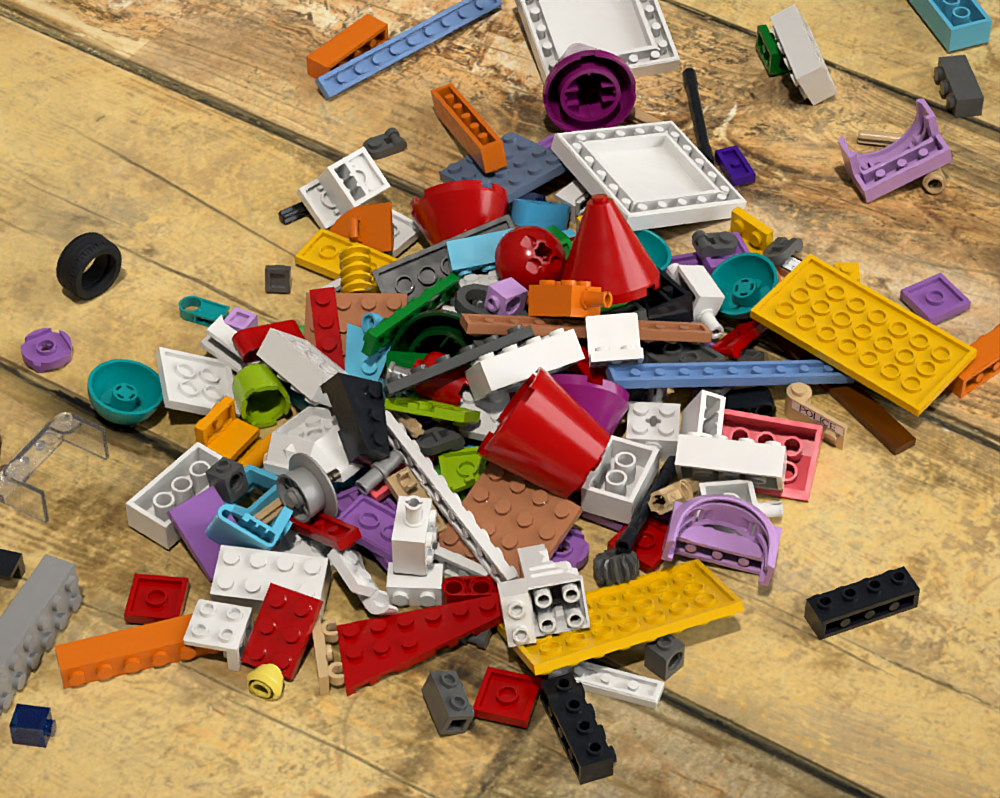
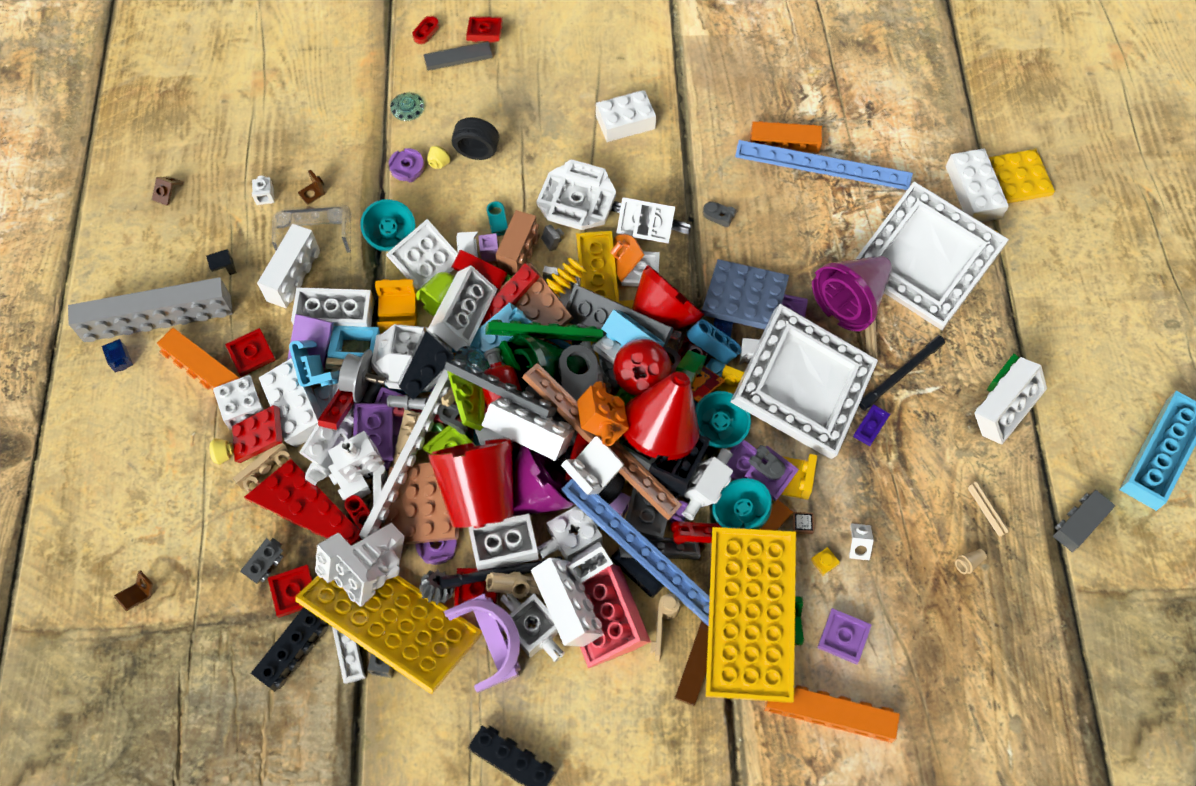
camera: 55 degrees right, 20 degrees up
dark grey brick [205,457,250,504] -> none
orange brick [431,83,508,173] -> none
lavender brick [484,277,528,315] -> none
dark grey plate [763,237,803,267] -> none
lavender piece [838,98,953,203] -> none
none -> white brick [257,224,320,308]
none -> light yellow cone [427,146,450,169]
none -> nougat brick [496,210,540,276]
none -> white piece [537,159,616,230]
none -> white brick [596,90,656,142]
none -> white bracket [849,523,874,560]

